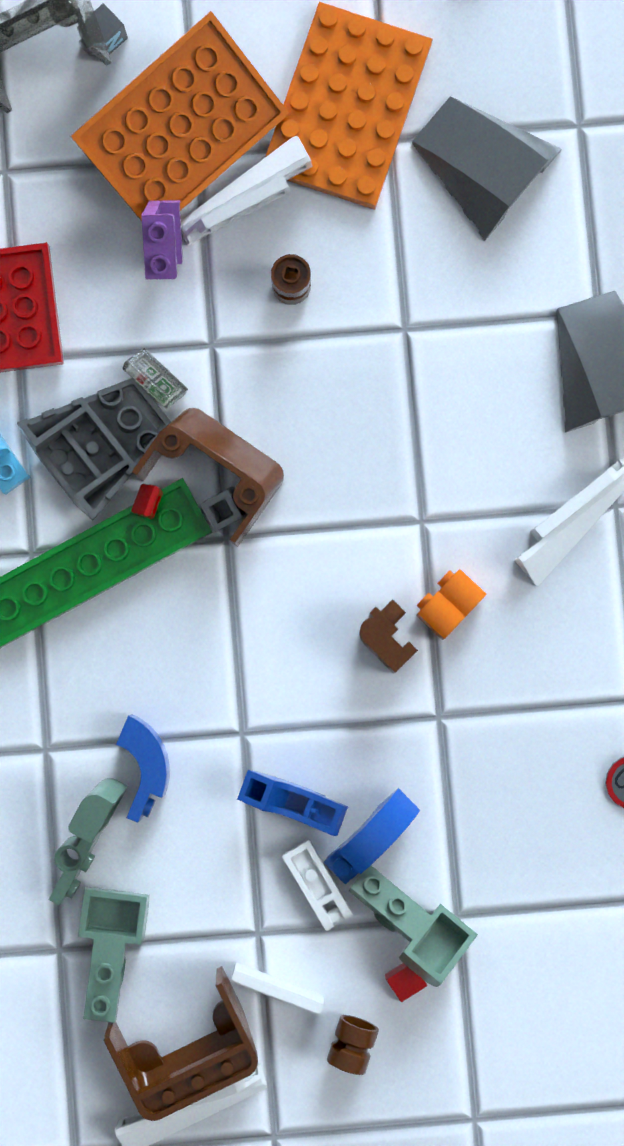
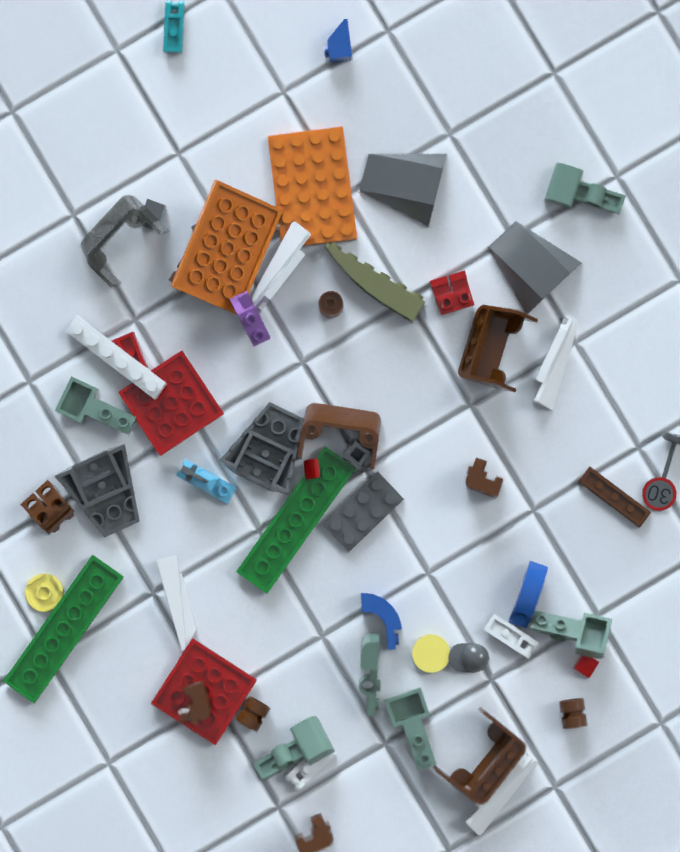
camera: 25 degrees left, 0 degrees up
clear smoke tile [122,348,188,409] -> none
white tile [231,962,324,1015] -> none
blue arch [237,770,348,836] -> none
orange brick [416,569,487,640] -> none
none -> dark grey plate [322,471,404,552]
none -> olive slope [325,242,425,323]
none -> light yellow tile [412,634,450,673]
none -> red hips [429,270,475,316]
none -> dark grey cap [448,643,490,672]
none -> reddish brown windscreen [458,305,538,392]
none -> reddish brown tile [578,466,651,528]

